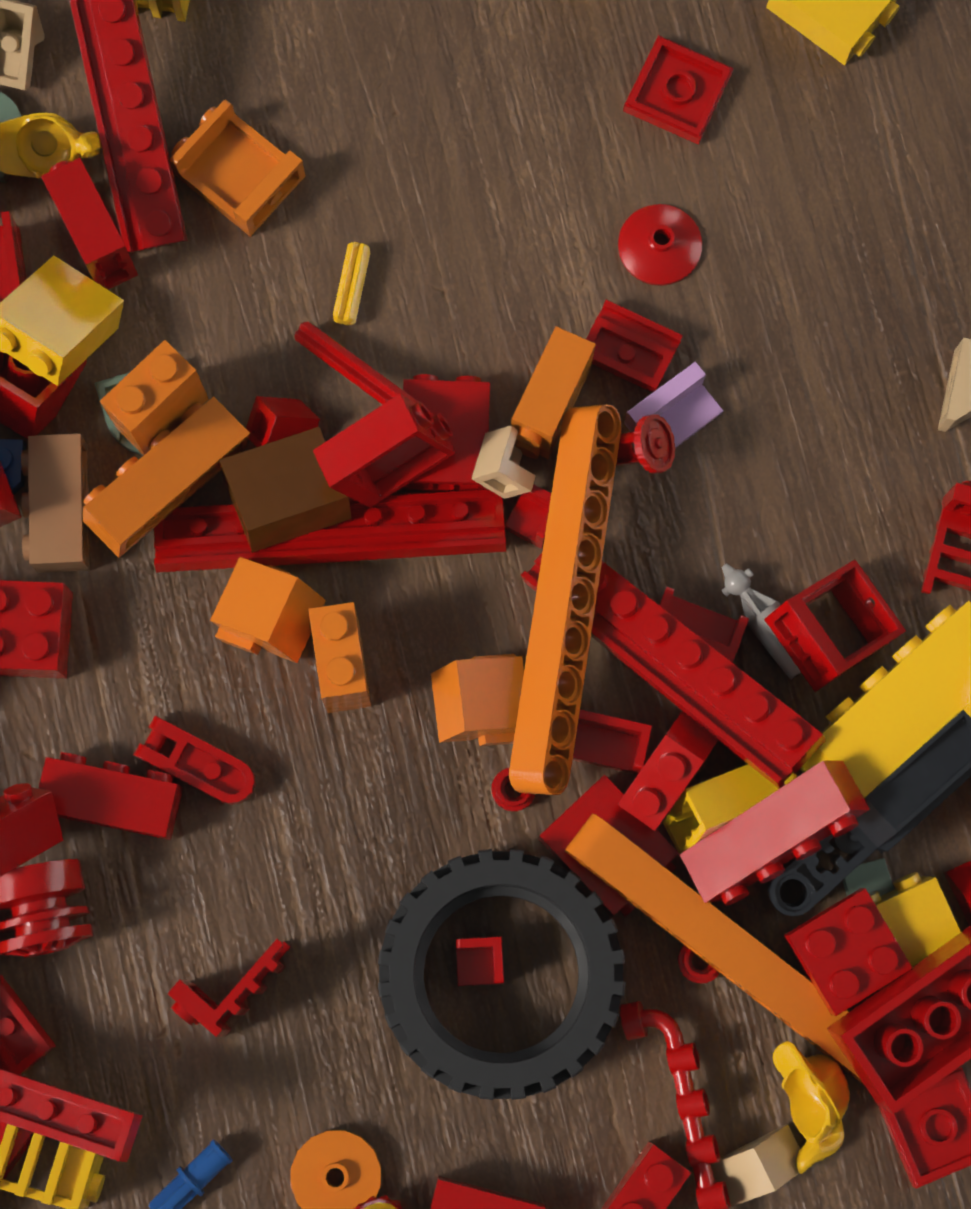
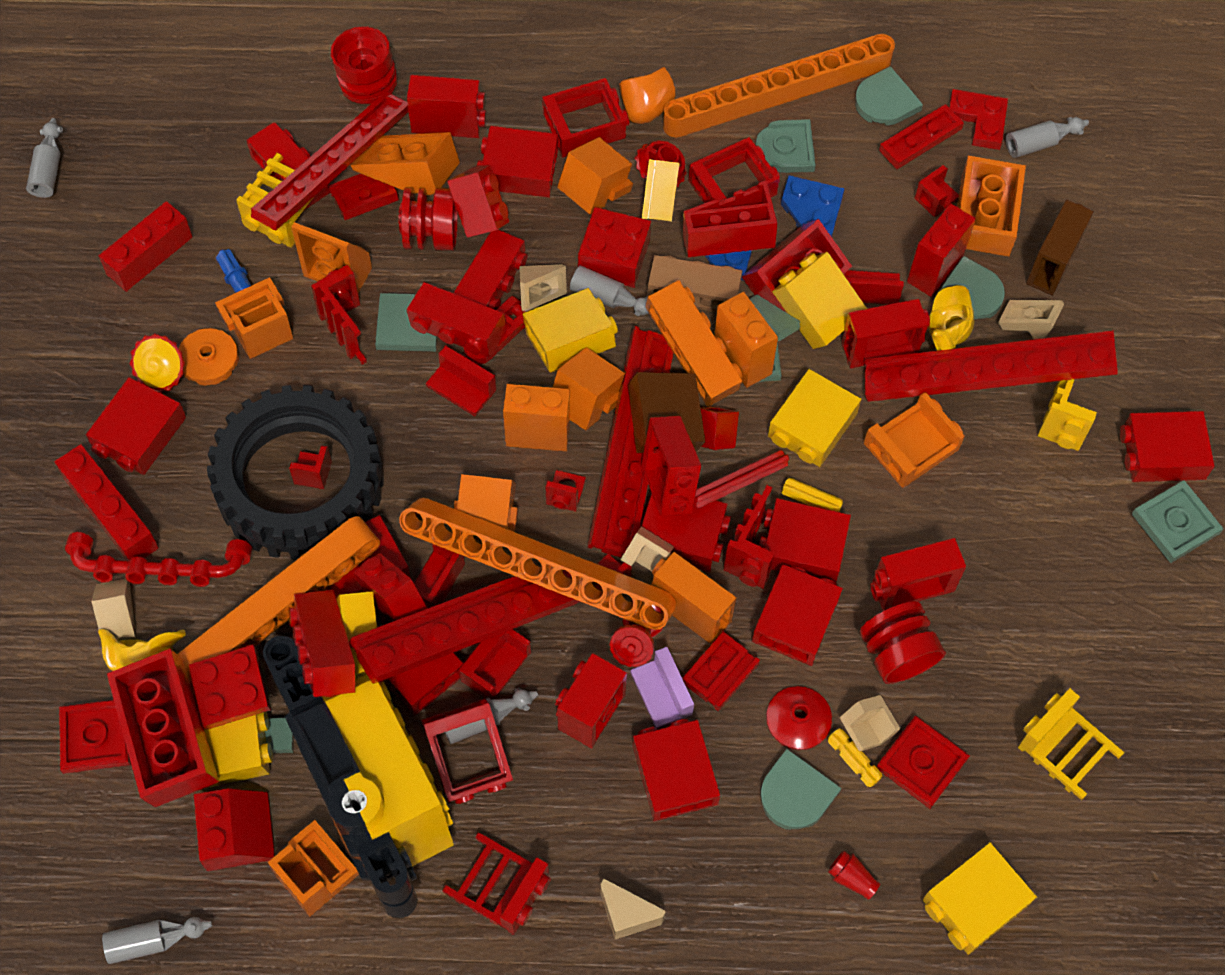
camera: 105 degrees right, 15 degrees down
none -> orange plate [215,277,293,359]
none -> orange slope [291,222,372,293]
none -> sand green tile [375,293,437,352]
none -> red brick [406,282,507,358]
none -> red panel [425,345,496,416]
none -> tan slope [519,264,567,312]
none -> yellow brick [523,288,618,373]
none -> red bracket [545,470,586,512]
none -> red brick [555,653,627,749]
none -> light grey wheel [570,266,649,316]
none -> red brick [632,719,720,822]
none -> red plate [723,485,775,589]
none -> sand green tile [750,295,800,342]
none -> red brick [752,564,843,666]
none -> red brick [759,498,851,583]
none -> sand green tile [761,749,842,830]
none -> yellow brick [768,369,862,467]
none -> yellow axle [828,728,882,787]
none -> red cone [828,851,881,900]
none -> tan panel [840,695,900,751]
none -> red wheel [859,601,946,684]
none -> red window [870,538,966,611]

